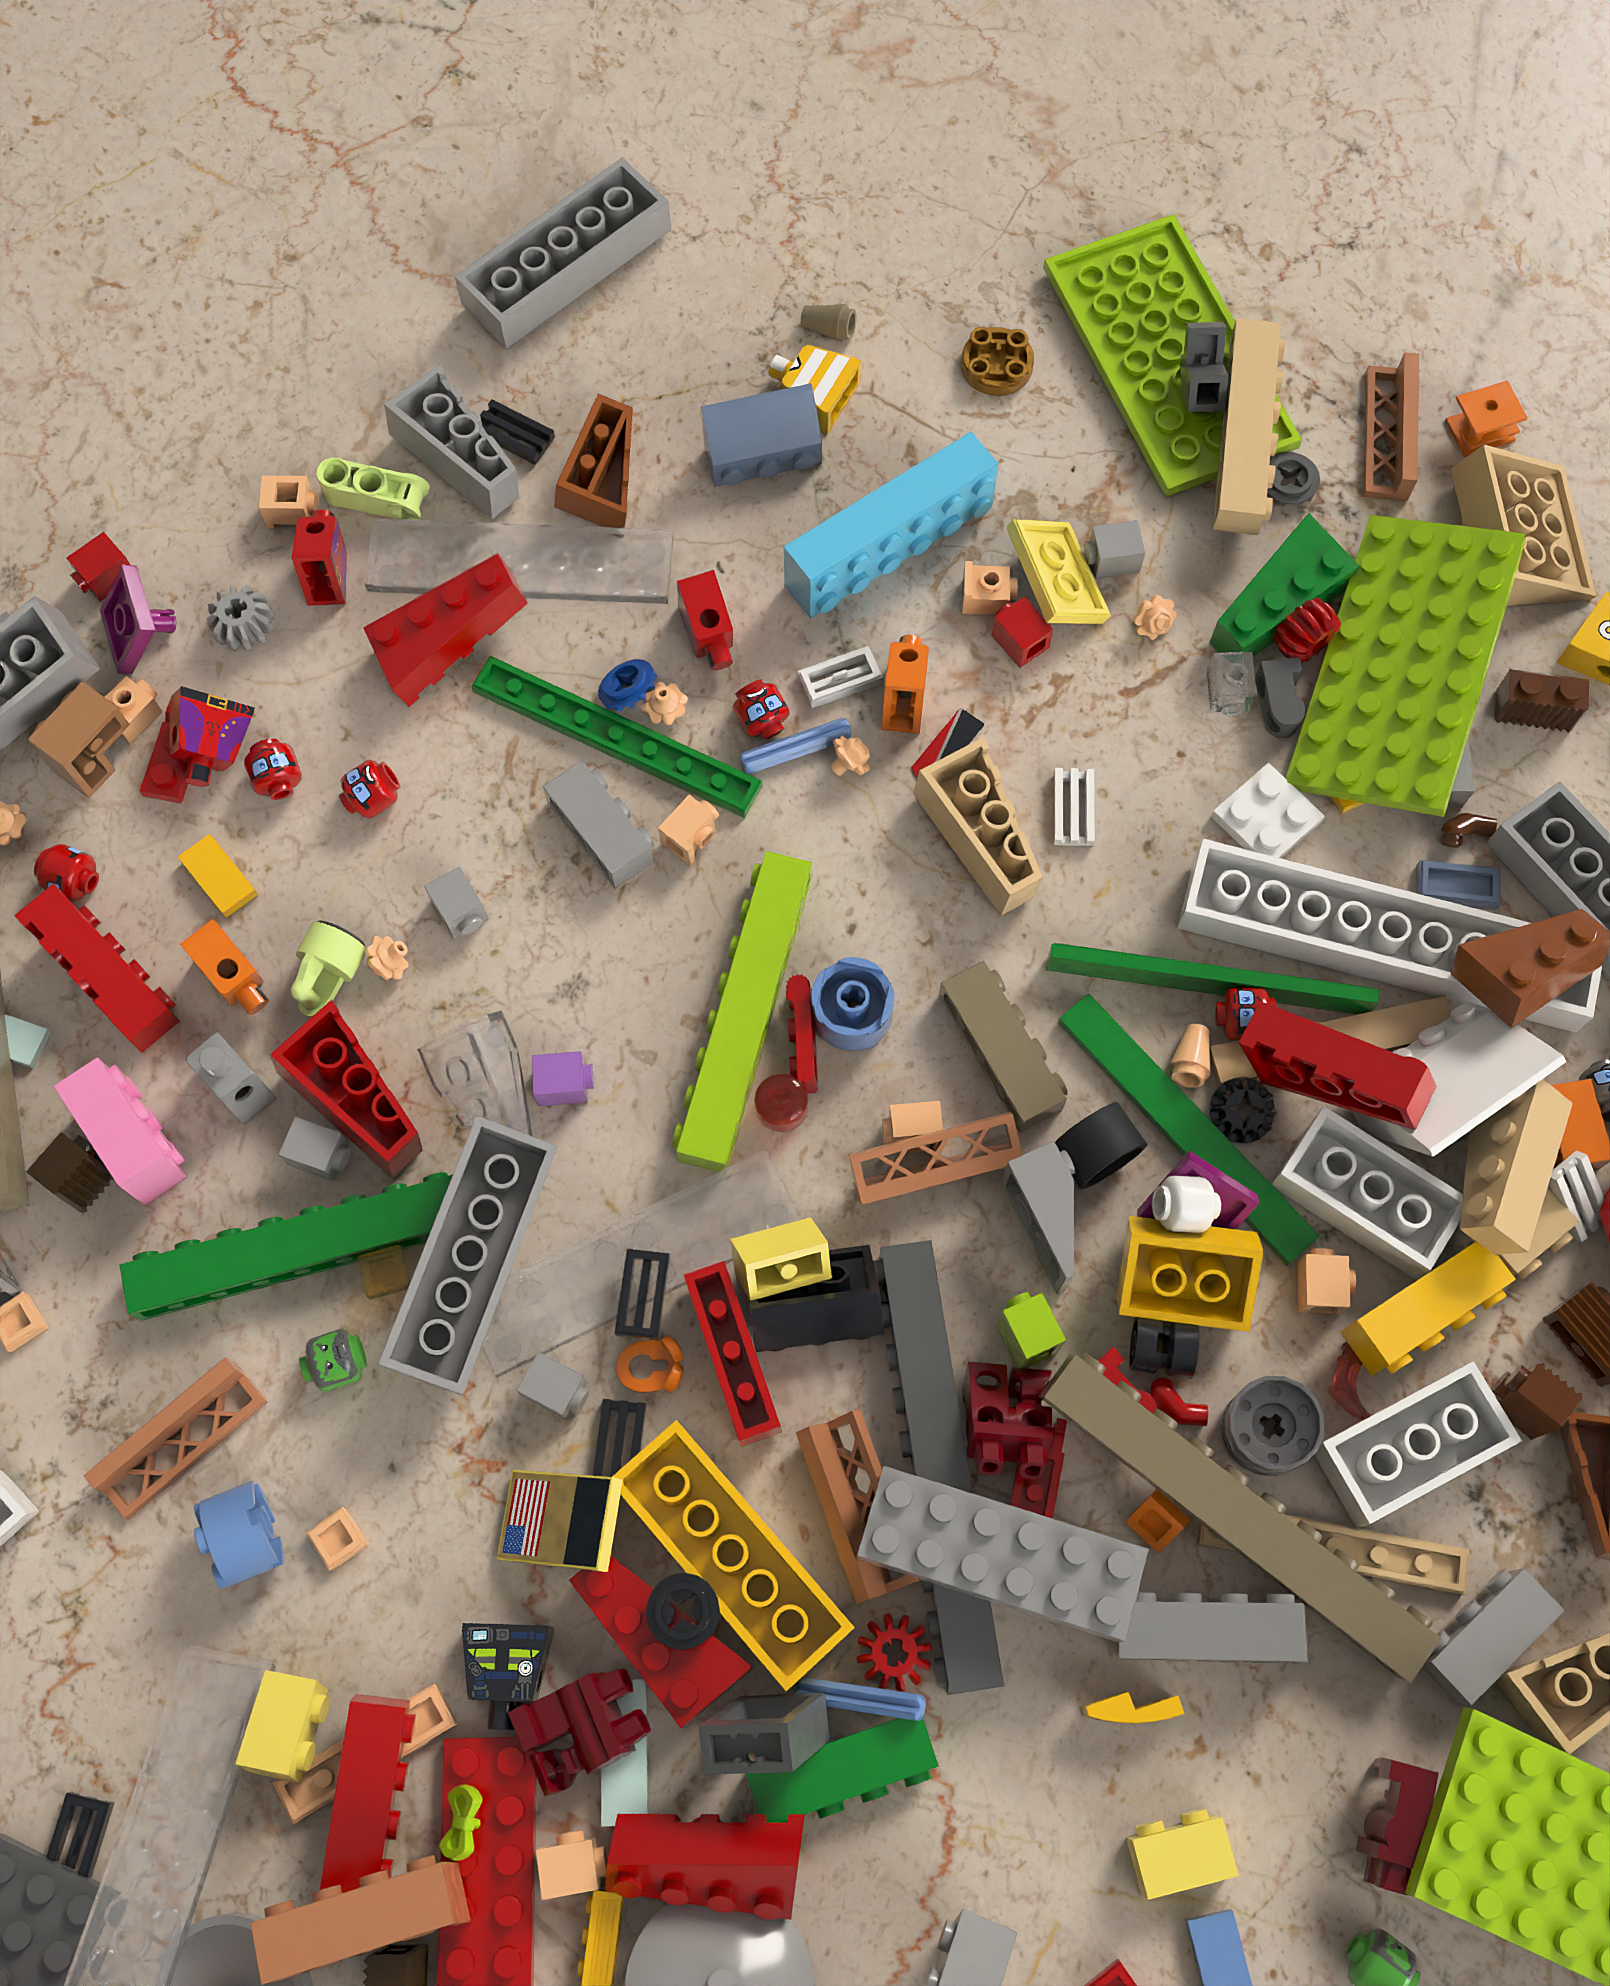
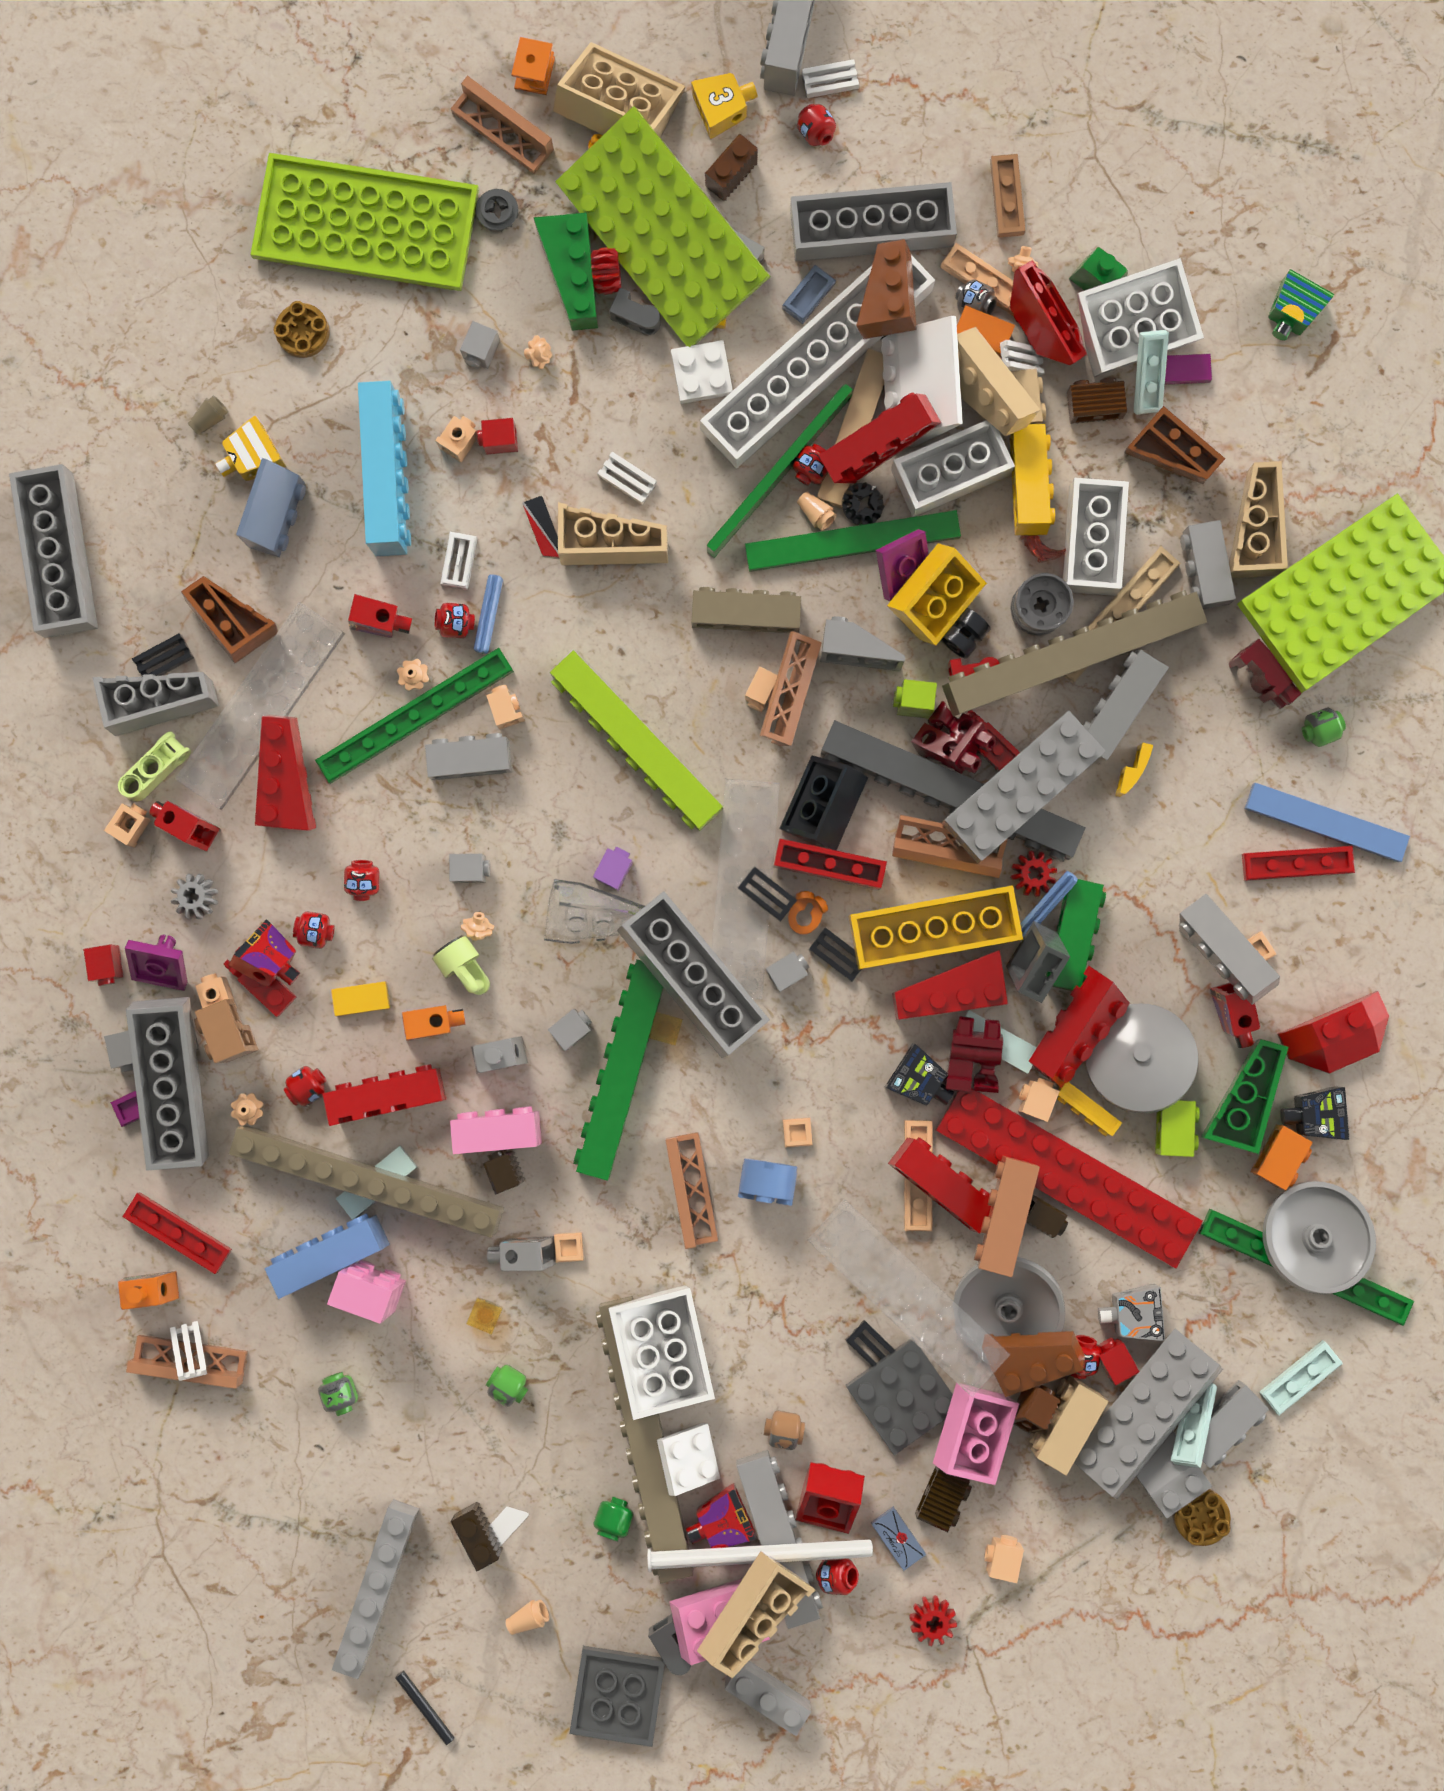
camera: 55 degrees left, 15 degrees up
light yellow brick [235,1670,330,1783] -> none
red wedge [270,999,423,1179] -> none
head [299,1329,367,1391] -> none
lime piece [439,1784,482,1861] -> none
tile [497,1470,623,1572] -> none
blue gear [598,659,657,712] -> none
black gear [646,1573,720,1650] -> none
light yellow brick [730,1217,832,1301] -> none
clear red head [754,1073,809,1132] -> none
red hinge [786,973,818,1094] -> none
medium blue brick [811,957,894,1051] -> none
light nougat plant [831,736,870,776] -> none
orange torso [881,635,929,734] -> none
light yellow tile [1006,519,1111,624] -> none
black piece [1055,1102,1148,1189] -> none
orange plate [1125,1489,1190,1553] -> none
light yellow brick [1126,1808,1239,1900] -> none
red arm [1149,1378,1208,1426] -> none
white head [1152,1176,1221,1233] -> none
dark grey brick [1180,322,1228,412] -> none
clear brick [1206,652,1256,716] -> none
tan brick [1212,318,1286,535] -> none
light nougat brick [1296,1248,1356,1315] -> none
reddish brown arm [1440,813,1497,848] -> none
reddish brown brick [1491,1363,1583,1440] -> none

